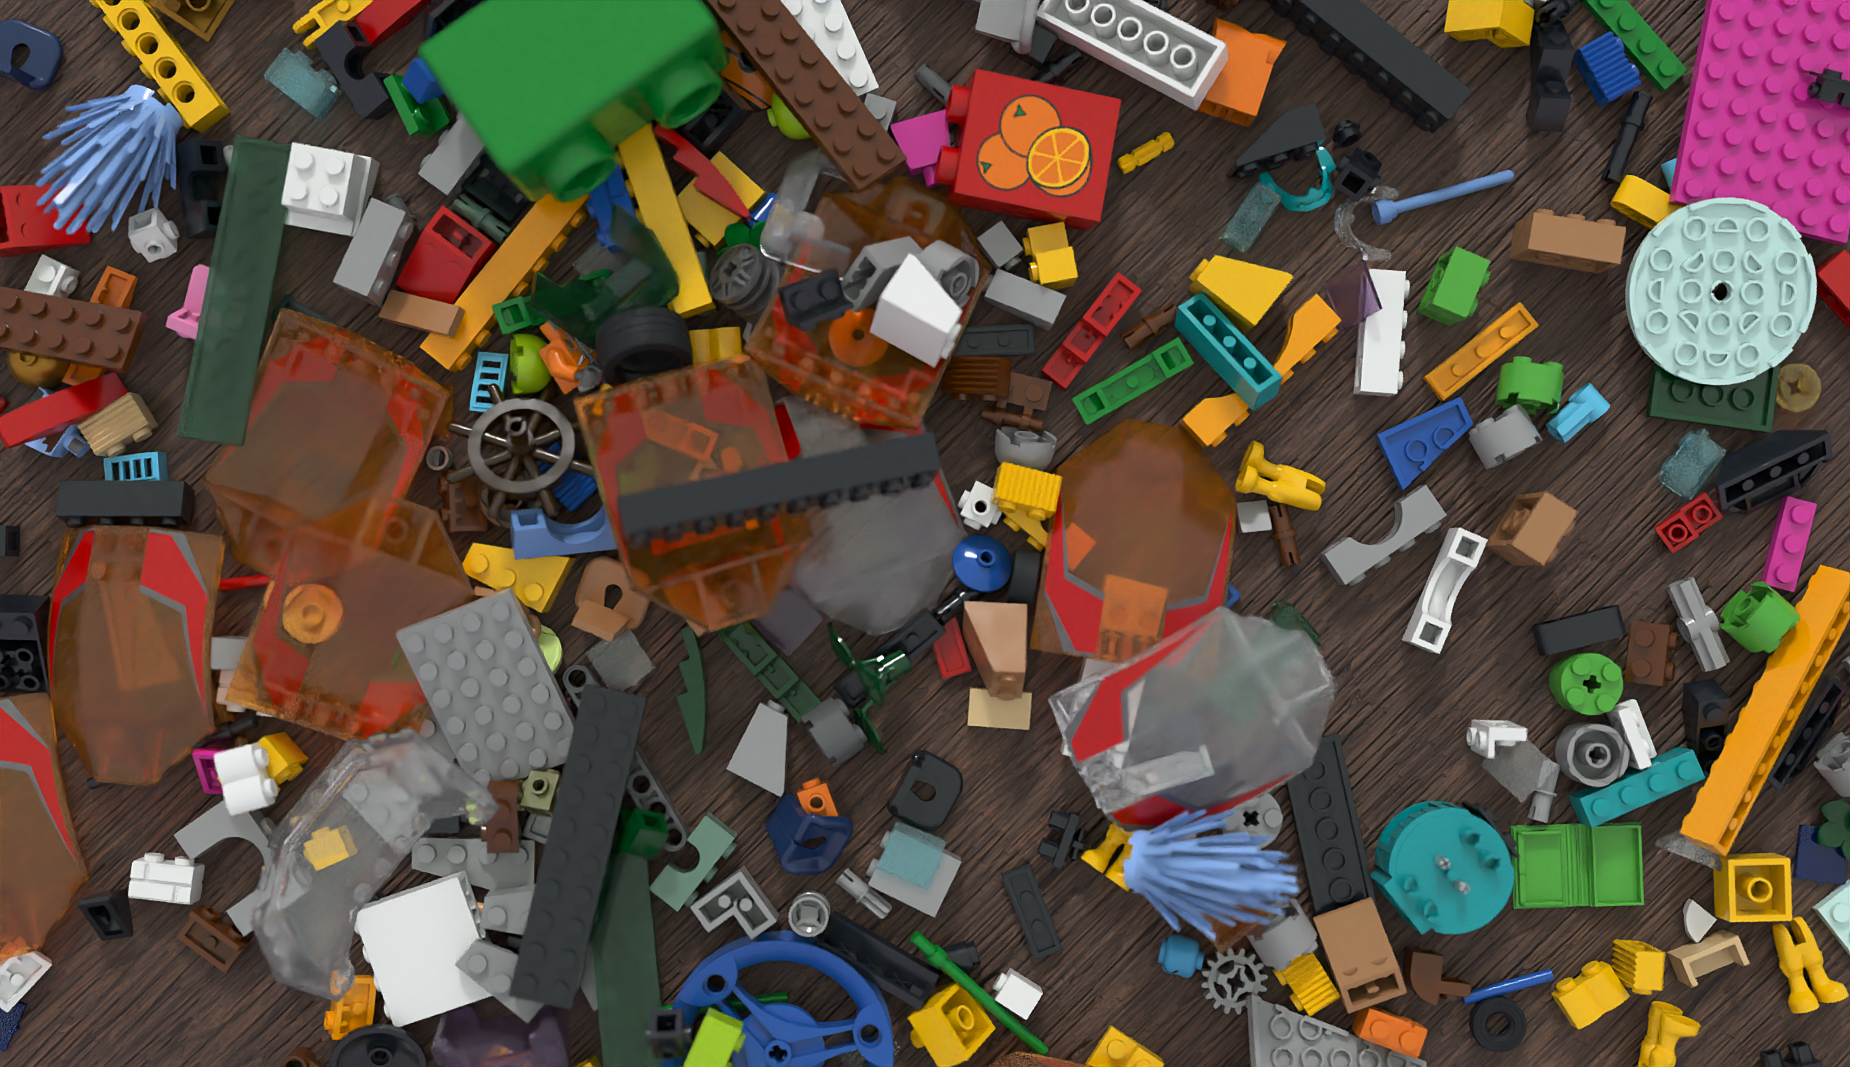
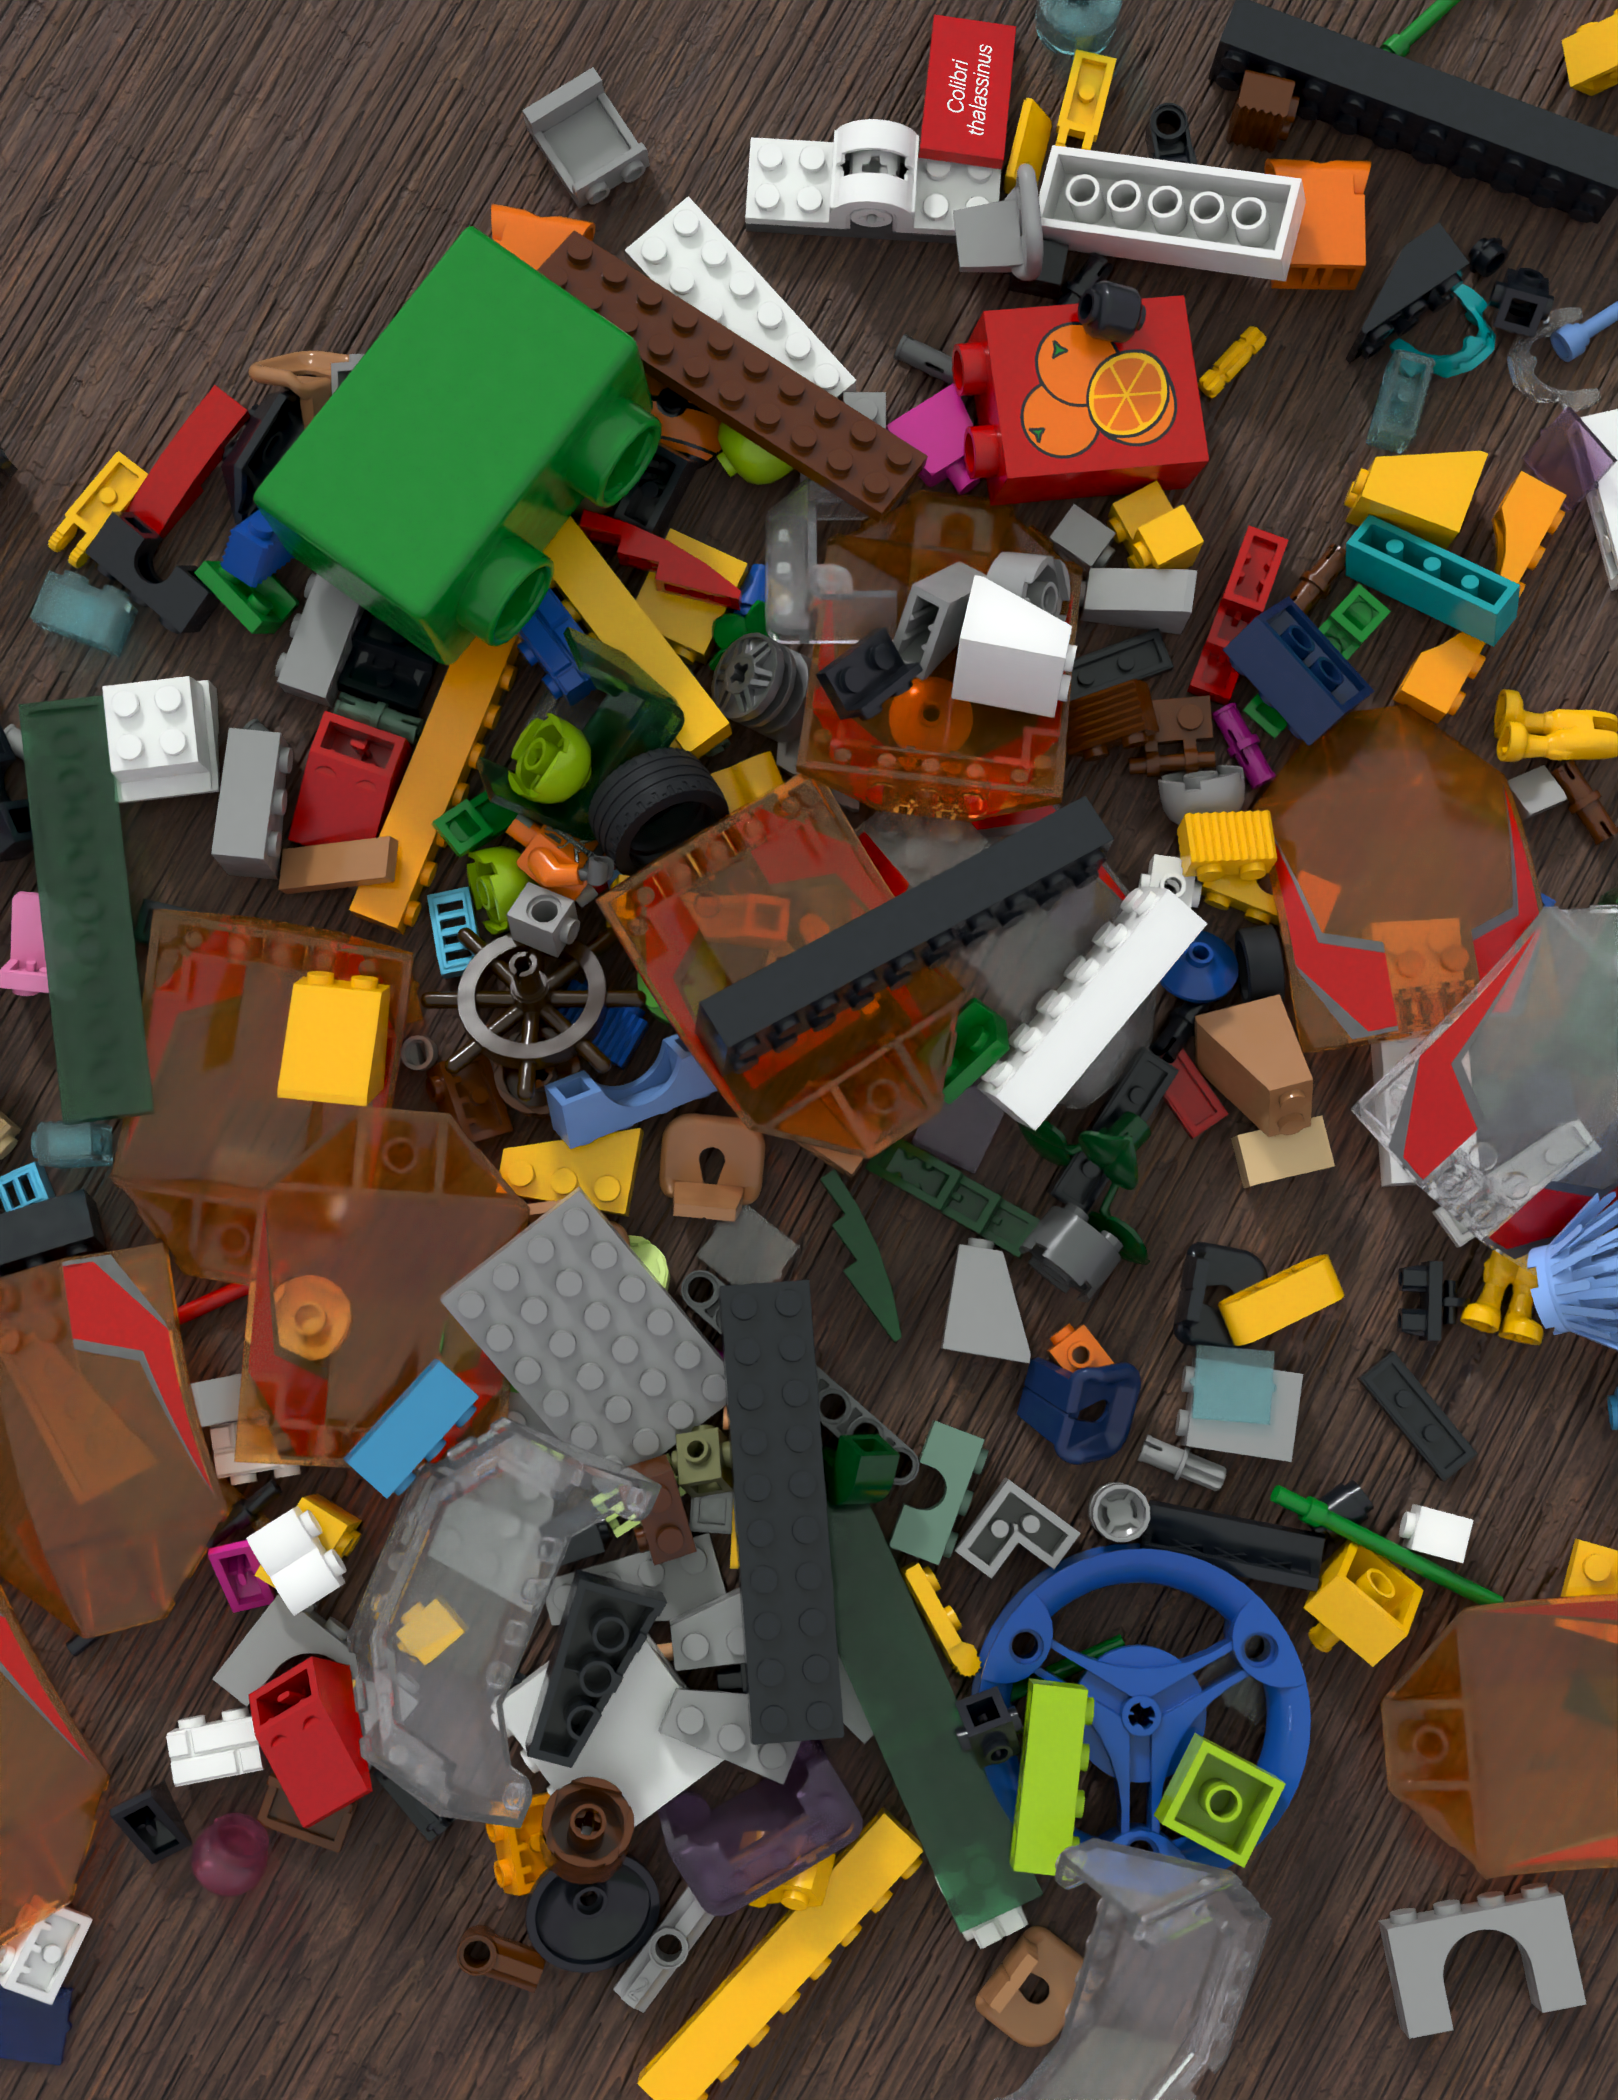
camera: 15 degrees left, 5 degrees down
none -> clear light blue brick [31,1118,113,1169]
none -> clear pink piece [191,1813,269,1897]
none -> red slope [248,1656,373,1828]
none -> yellow slope [277,971,391,1106]
none -> dark azure brick [343,1358,479,1499]
none -> light grey brick [506,882,580,958]
none -> lime cylinder [508,713,591,804]
none -> black wedge [525,1569,667,1768]
none -> reddish brown brick [539,1777,634,1884]
none -> yellow hinge [899,1562,982,1677]
none -> green bracket [916,997,1010,1105]
none -> white brick [976,886,1207,1131]
none -> black head [1078,281,1146,343]
none -> magenta pin [1212,702,1276,790]
none -> yellow beam [1218,1254,1345,1346]
none -> dark blue slope [1223,596,1374,746]

